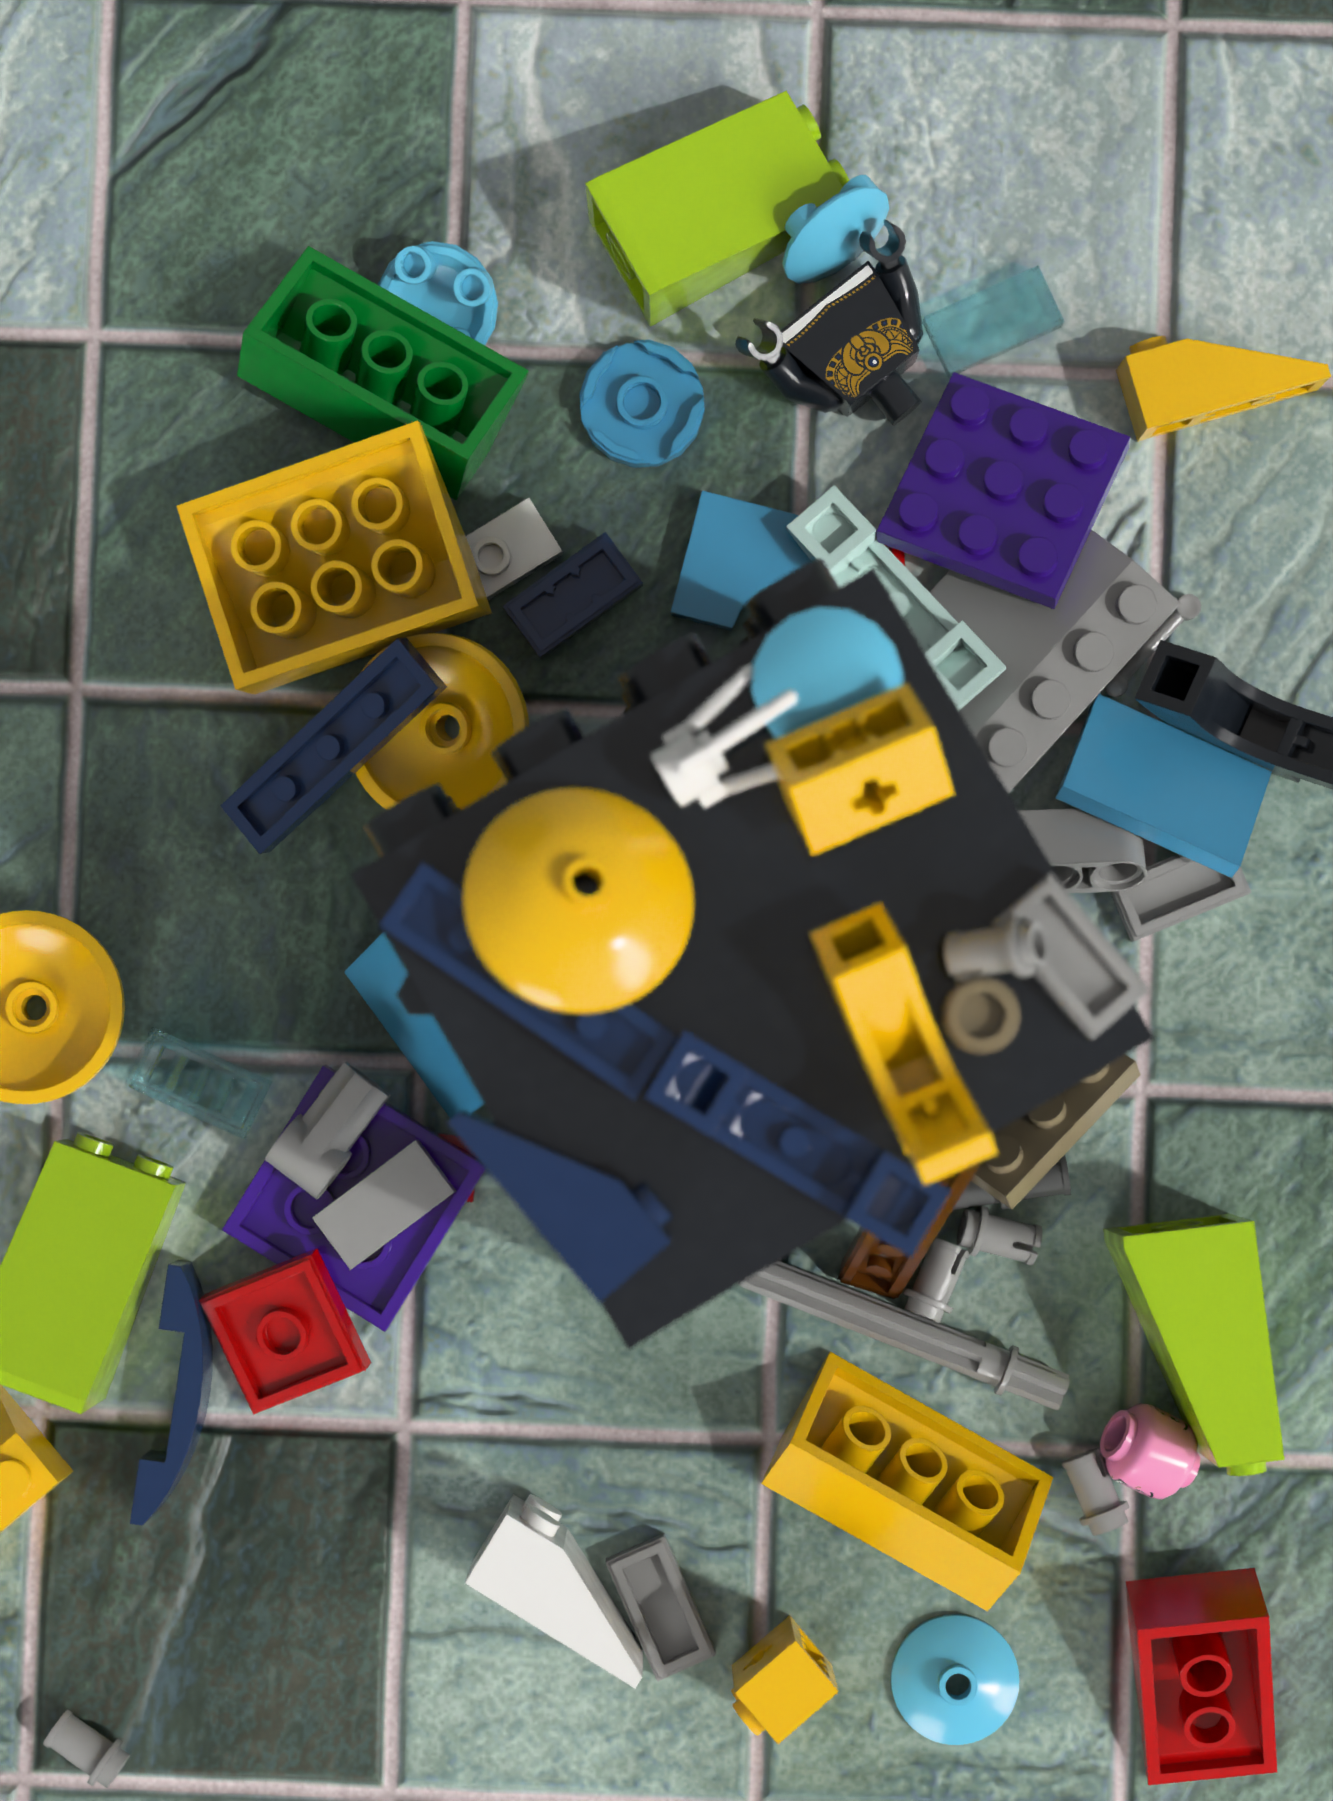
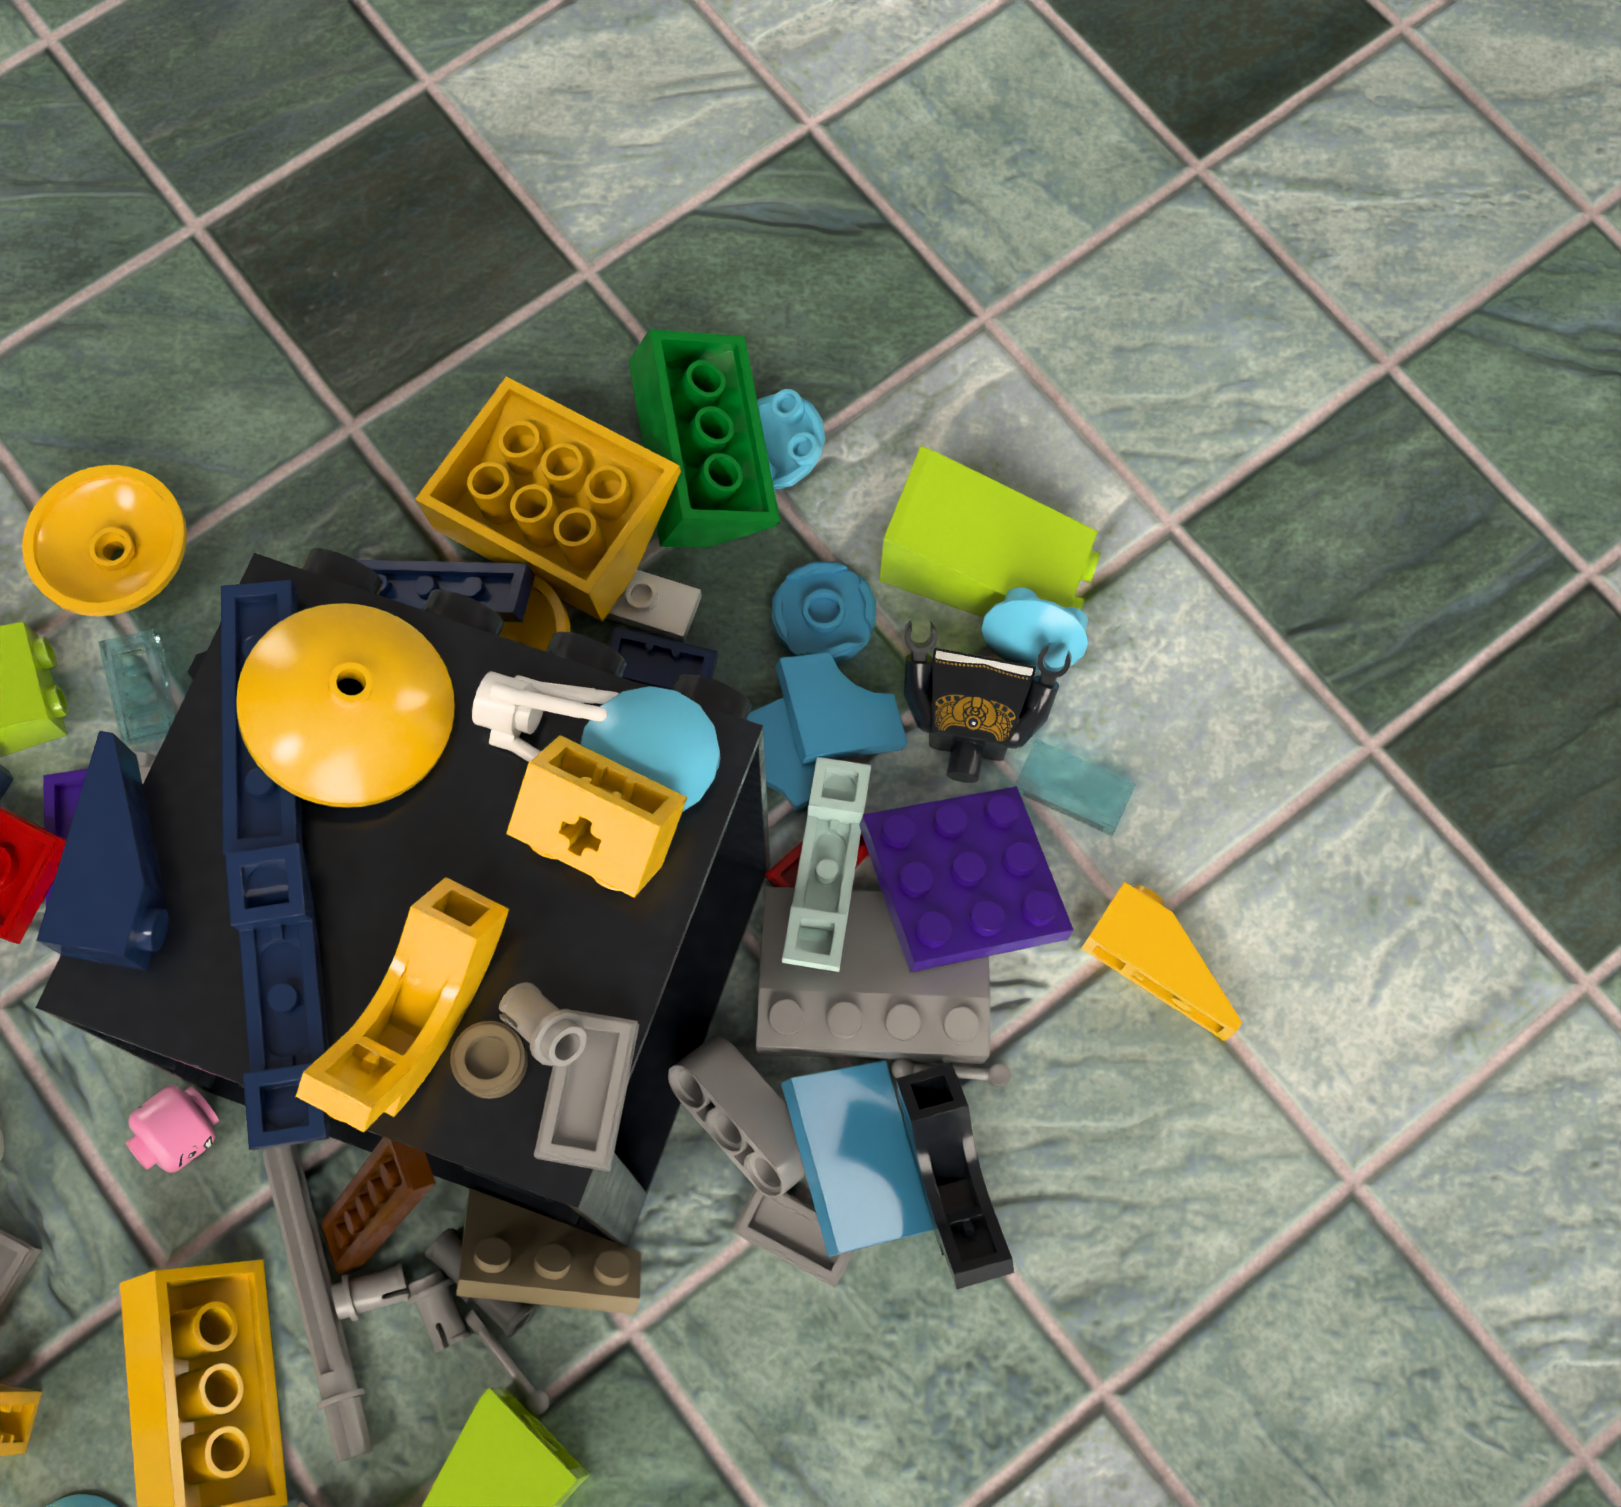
camera: 50 degrees right, 15 degrees down
none -> bright pink head [125,1085,219,1173]
none -> light grey hinge [463,1309,549,1415]
none -> dark azure tile [775,652,908,764]

